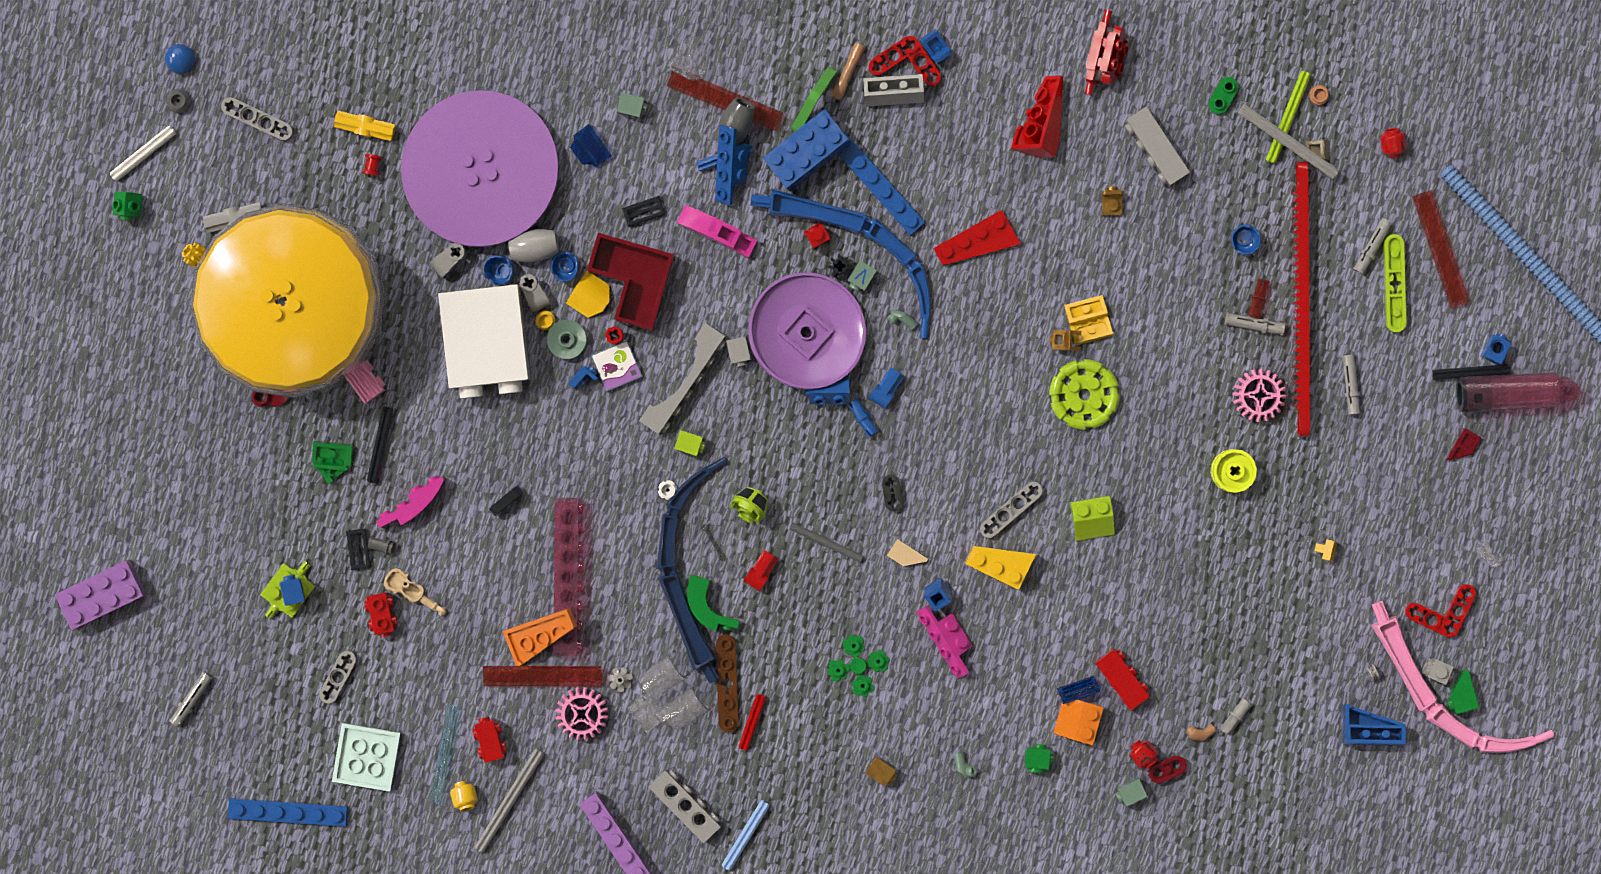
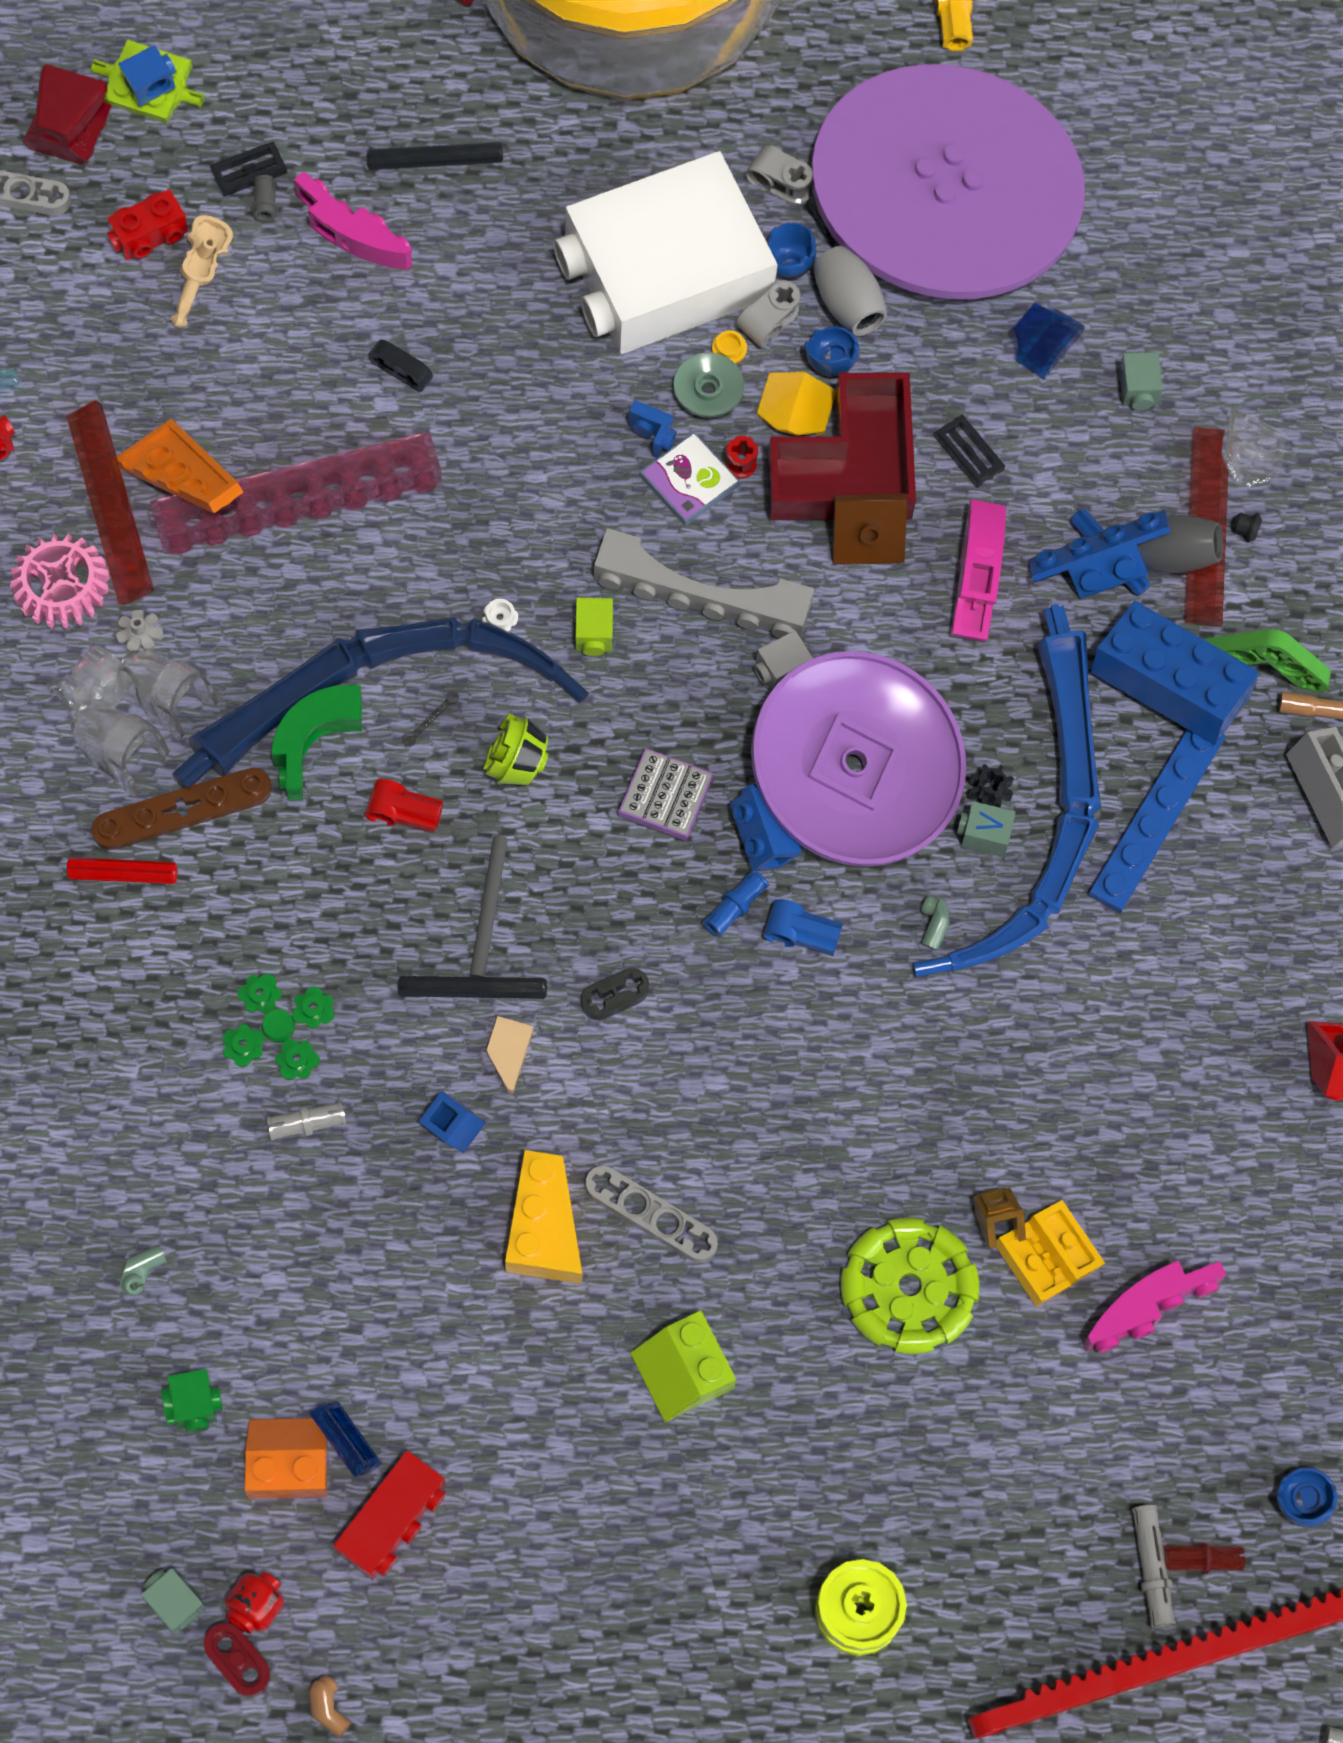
camera: 60 degrees right, 20 degrees down
green slope [312,441,353,484] -> none
bright pink brick [342,358,386,404] -> none
red bush [362,154,383,176] -> none
red brick [804,223,830,249] -> none
pearl gold brick [865,756,897,787] -> none
dark pink bracket [916,605,973,678] -> none
red wing [933,210,1021,266] -> none
pearl gold bracket [1102,187,1123,215] -> none
bright pink gear [1232,369,1286,422] -> none
none -> dark red piece [23,64,112,165]
none -> light grey pin [266,1101,346,1141]
none -> black axle [398,976,547,999]
none -> tile [618,748,714,842]
none -> reddish brown plate [832,493,907,565]
none -> dark pink slope [1083,1260,1226,1353]
none -> black piece [1232,512,1262,543]

